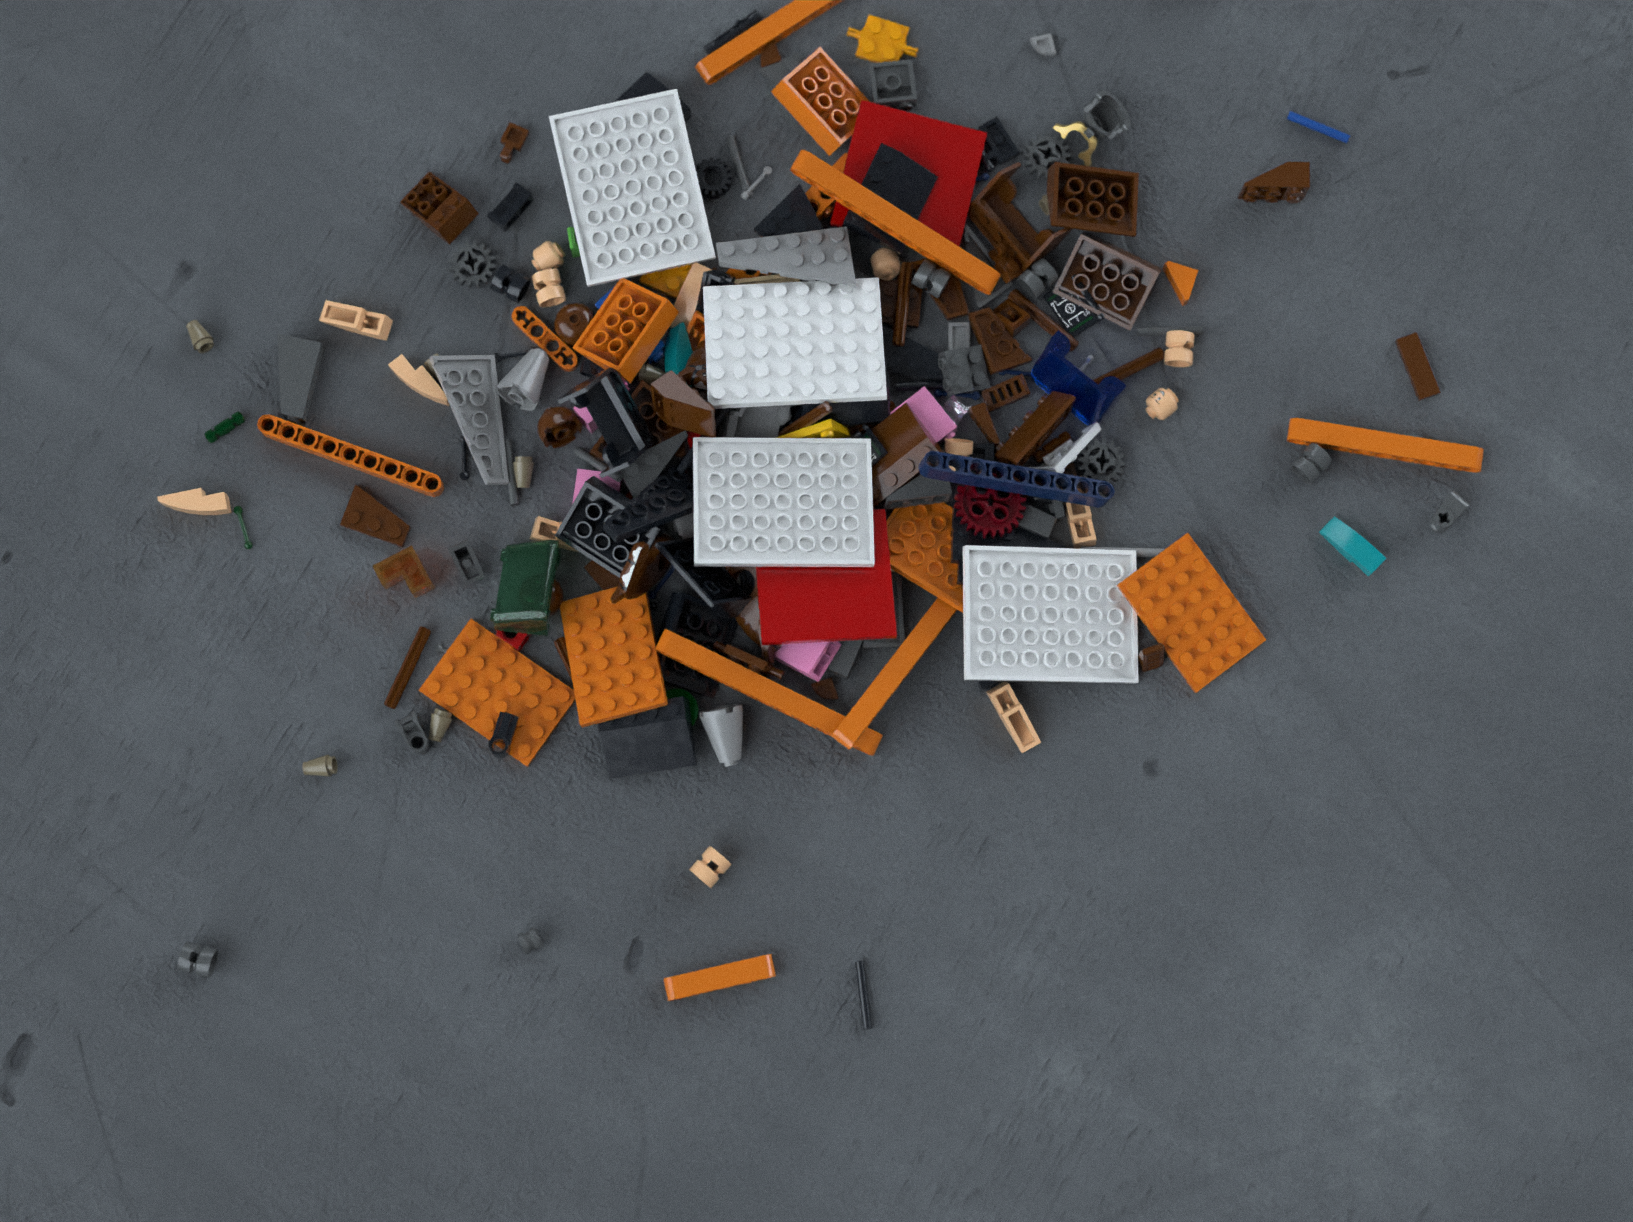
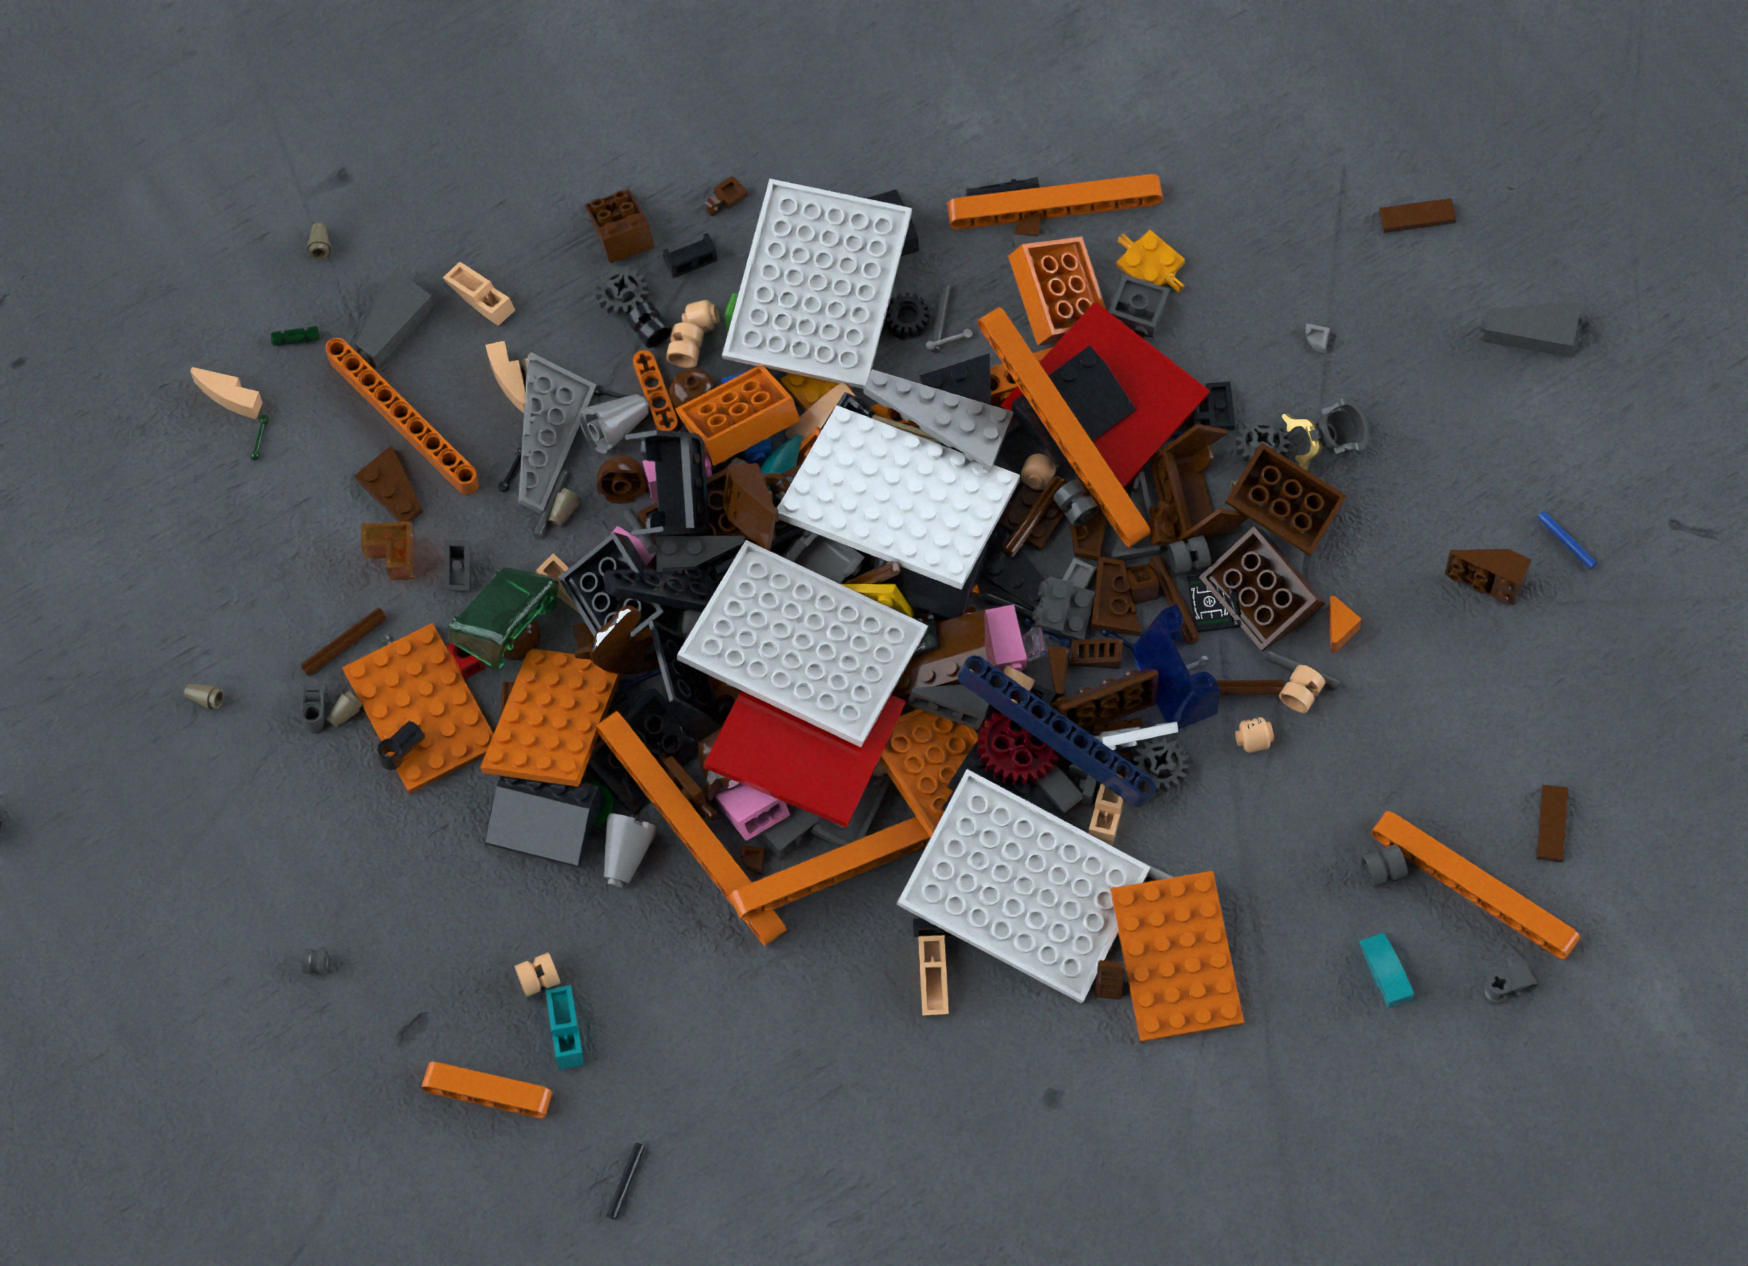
camera: 30 degrees right, 15 degrees down
none -> teal slope [545,985,584,1070]

